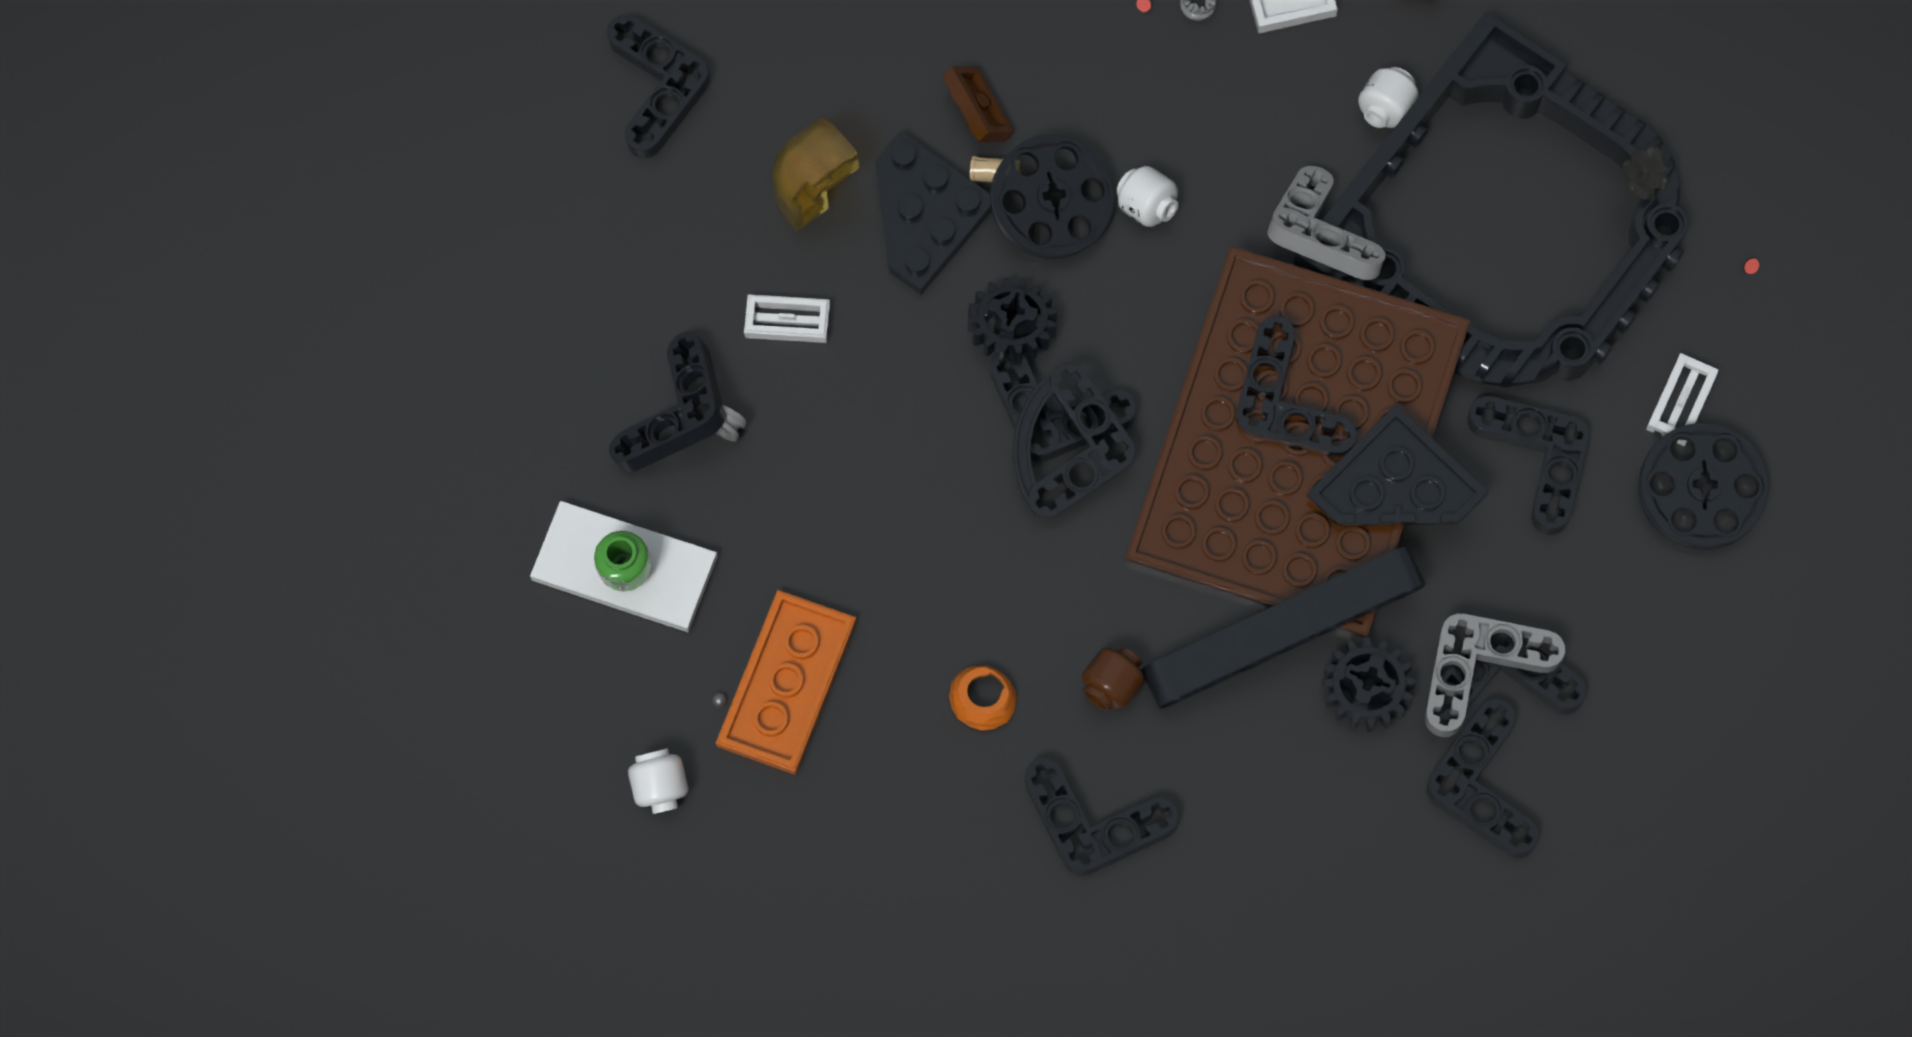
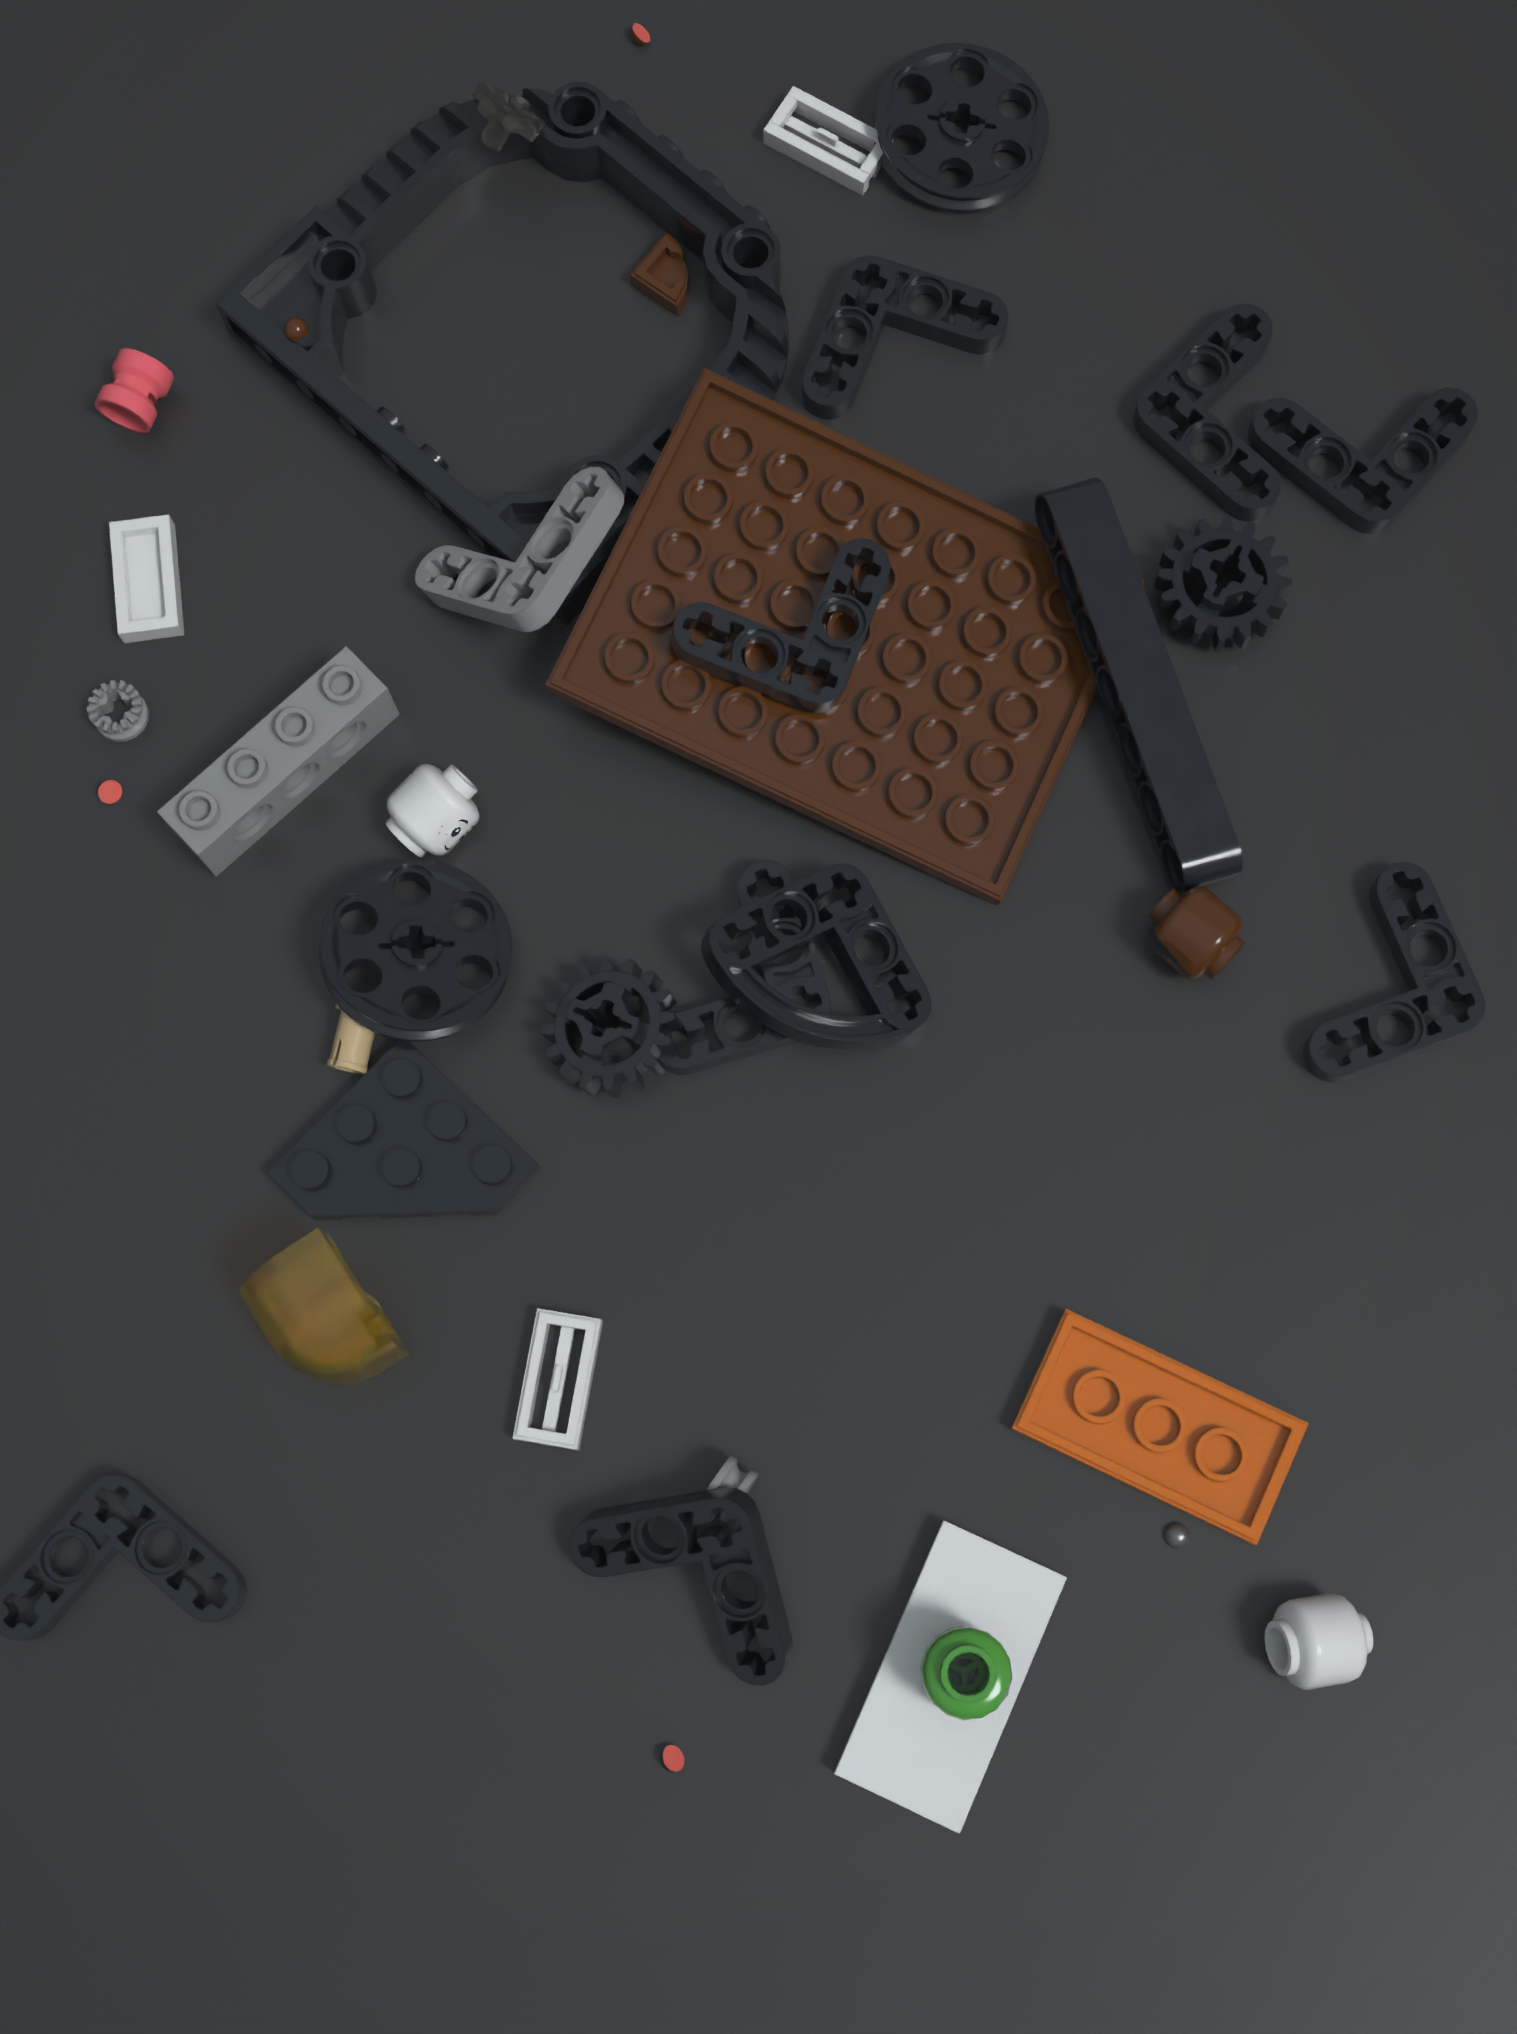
camera: 85 degrees left, 5 degrees up
reddish brown plate [942,66,1014,142] -> none
orange piece [949,665,1017,731] -> none
black plate [1306,405,1488,526] -> none
white head [1358,67,1419,128] -> none
light grey beam [1425,614,1565,737] -> none
none -> light grey brick [157,646,400,877]
none -> reddish brown piece [284,317,308,341]
none -> reddish brown tile [630,232,690,317]
none -> coral piece [660,1745,684,1772]

